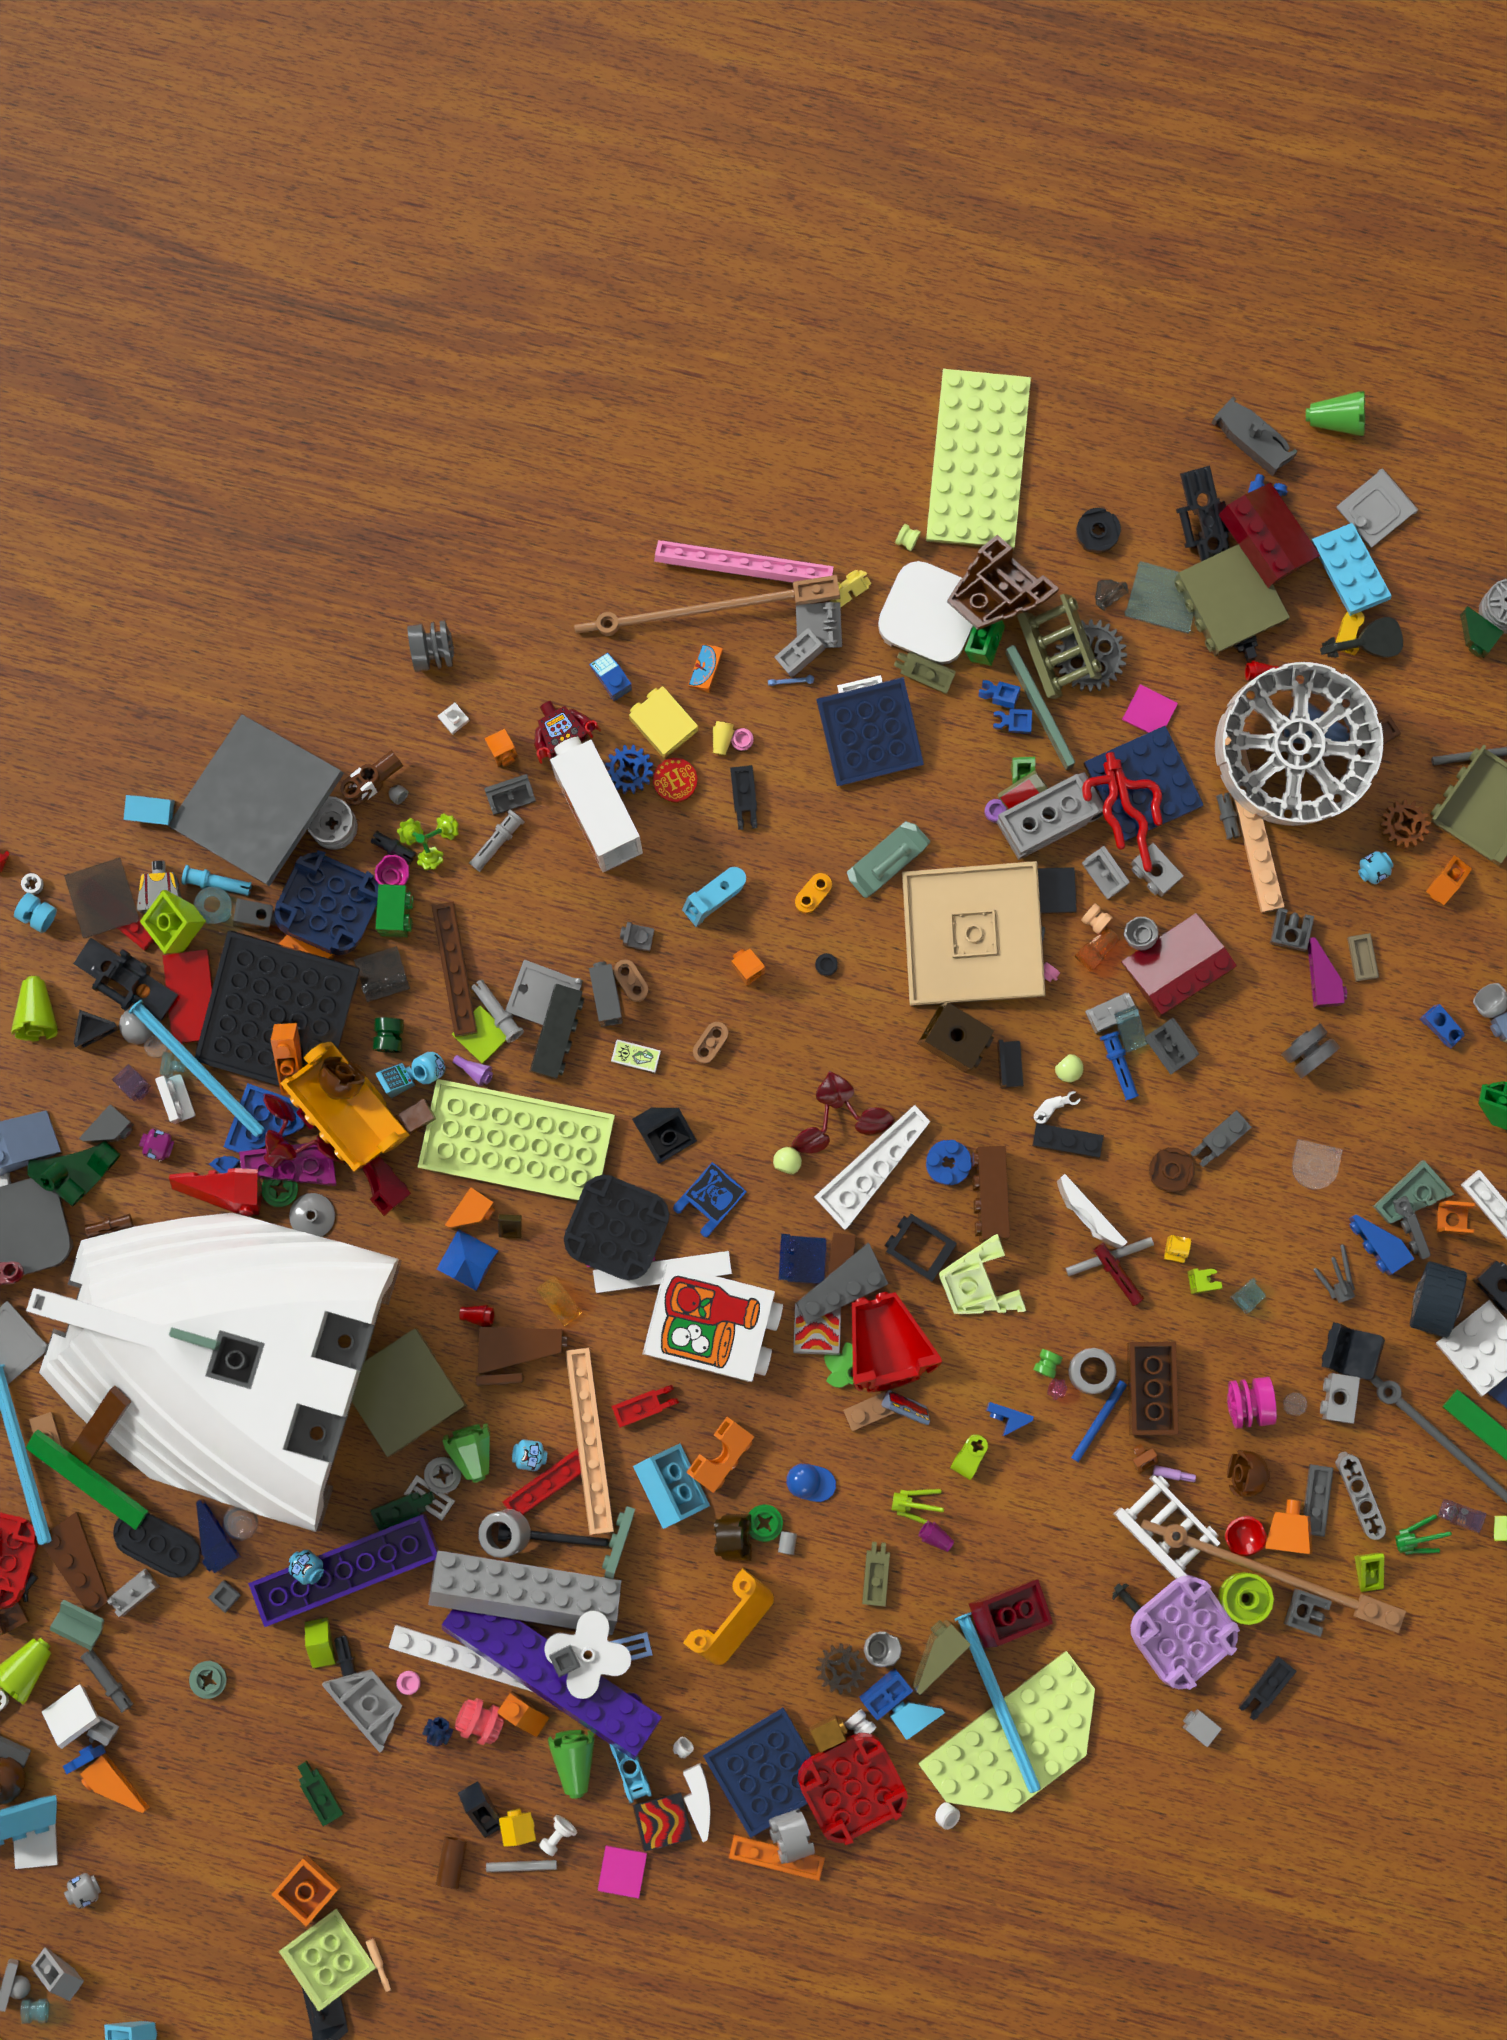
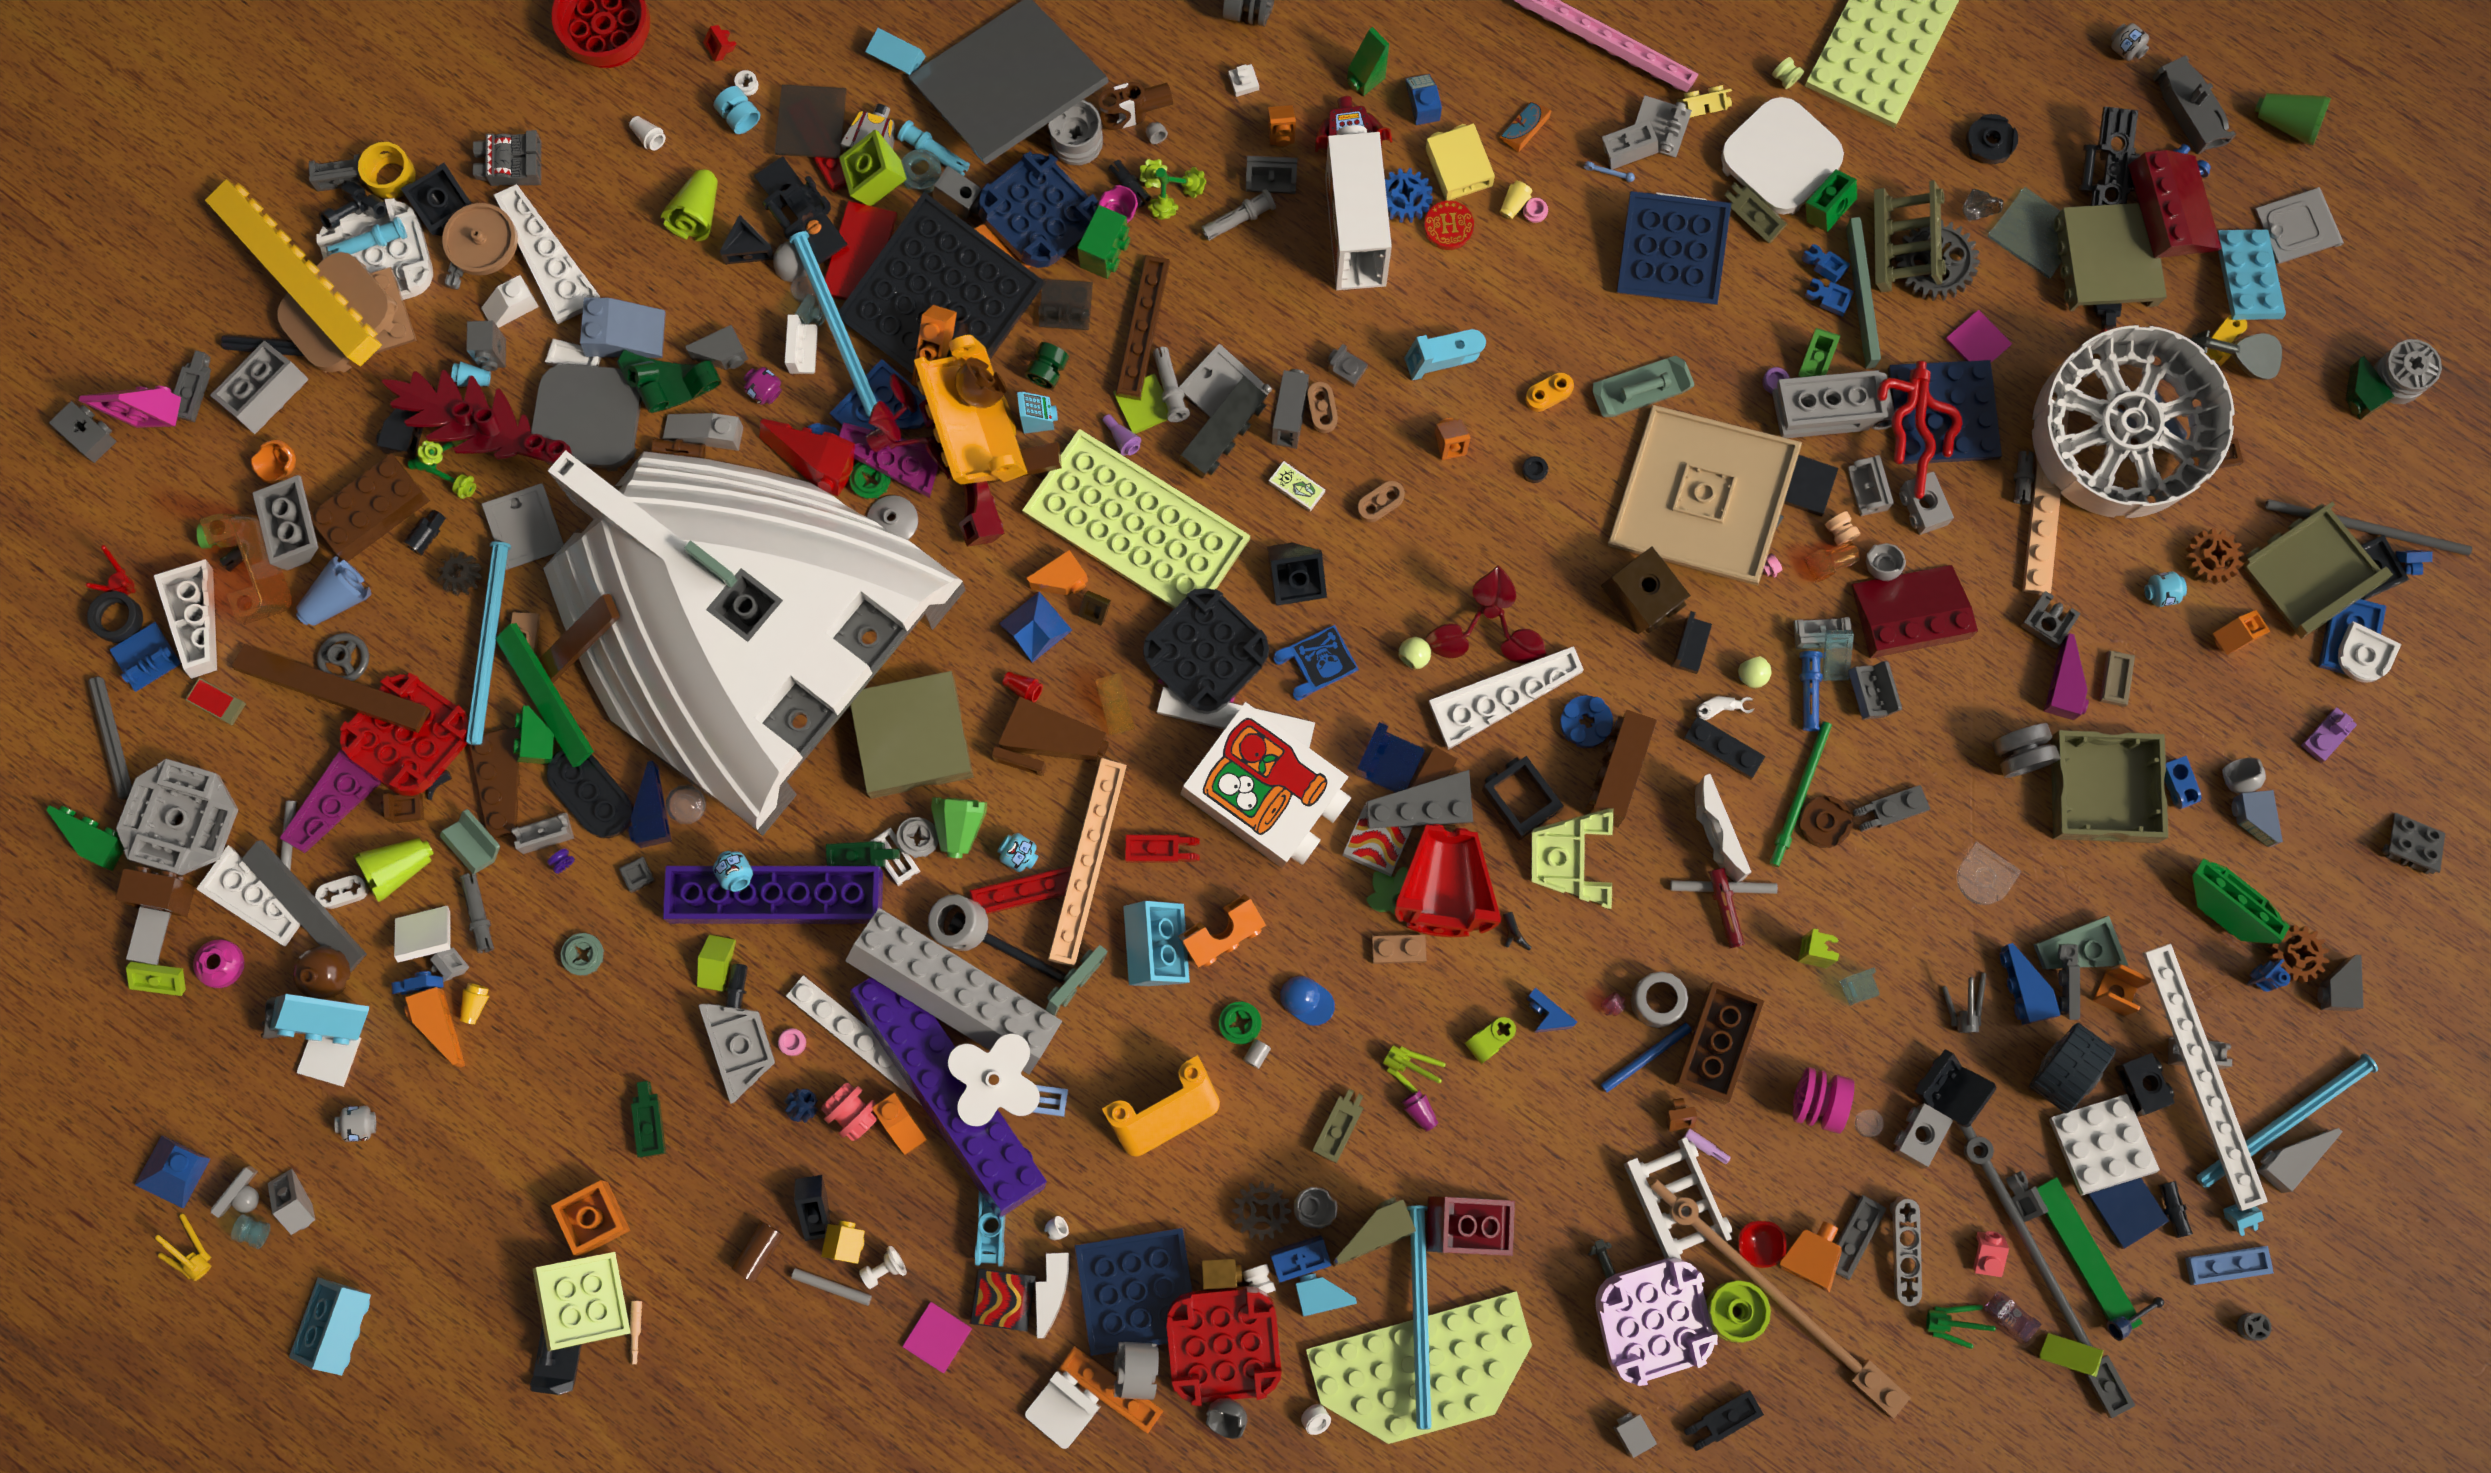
camera: 20 degrees right, 5 degrees down
clear purple brick [112,1064,151,1101] -> none
medium azure head [411,1052,445,1084] -> none
bright green cone [548,1730,595,1798] -> none
dark grey tile [549,1644,581,1677] -> none
medium nougat bar [574,575,841,636] -> none
dark brown cylinder [714,1514,752,1561] -> none
black hinge [730,765,757,830] -> none
slope [881,1390,930,1425] -> none
reddish brown wedge [947,535,1059,630] -> none
tile [998,770,1048,810] -> none
bright green wheel [1033,1349,1063,1379] -> none
yellow leg [1164,1235,1191,1263] -> none
reddish brown cylinder [1227,1450,1270,1497] -> none
dark grey brick [1283,1589,1332,1637] -> none
lime slope [1354,1553,1384,1592] -> none
none -> yellow cone [460,983,489,1024]
none -> green slope [513,705,554,764]
none -> dark purple bush [547,848,575,874]
none -> light grey slope [663,413,743,451]
none -> white bracket [1025,1371,1100,1449]
none -> dark grey hair [1206,1398,1248,1439]
none -> green slope [1347,27,1389,97]
none -> black bar [1503,912,1531,950]
none -> green bar [1769,721,1832,868]
none -> coral bracket [1973,1231,2009,1277]
none -> dark grey plate [2006,1170,2048,1222]
none -> olive tile [2050,730,2168,843]
none -> light grey head [2111,23,2149,61]

